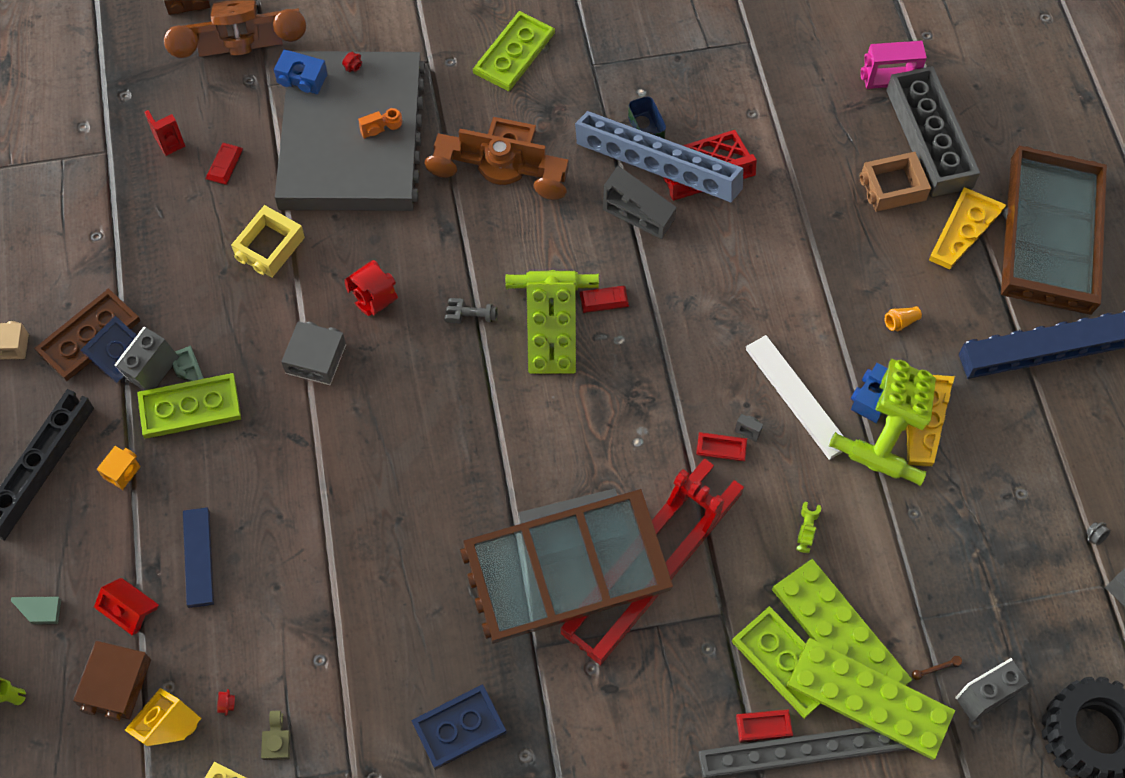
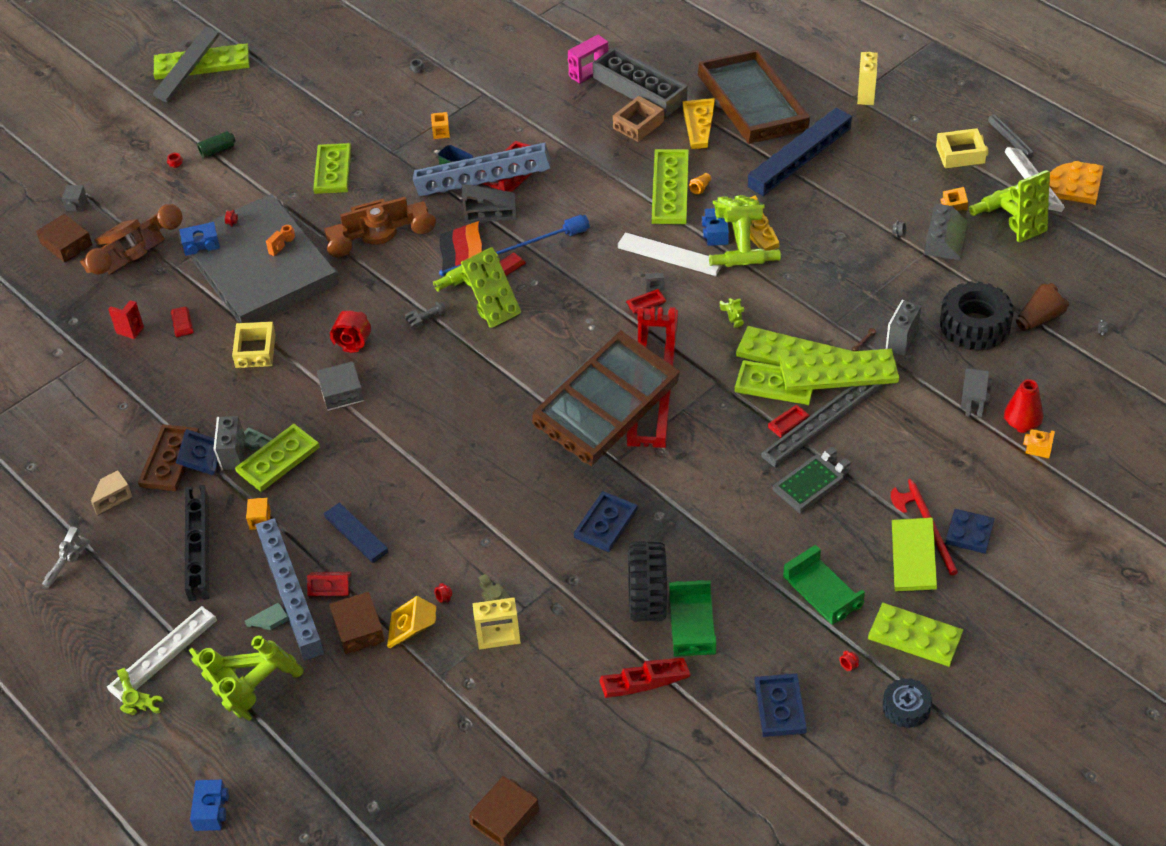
camera: 30 degrees left, 15 degrees down
none -> sand blue brick [255,518,324,661]
none -> light orange brick [431,112,450,139]
none -> flag [439,215,590,276]
none -> lime plate [652,149,689,224]

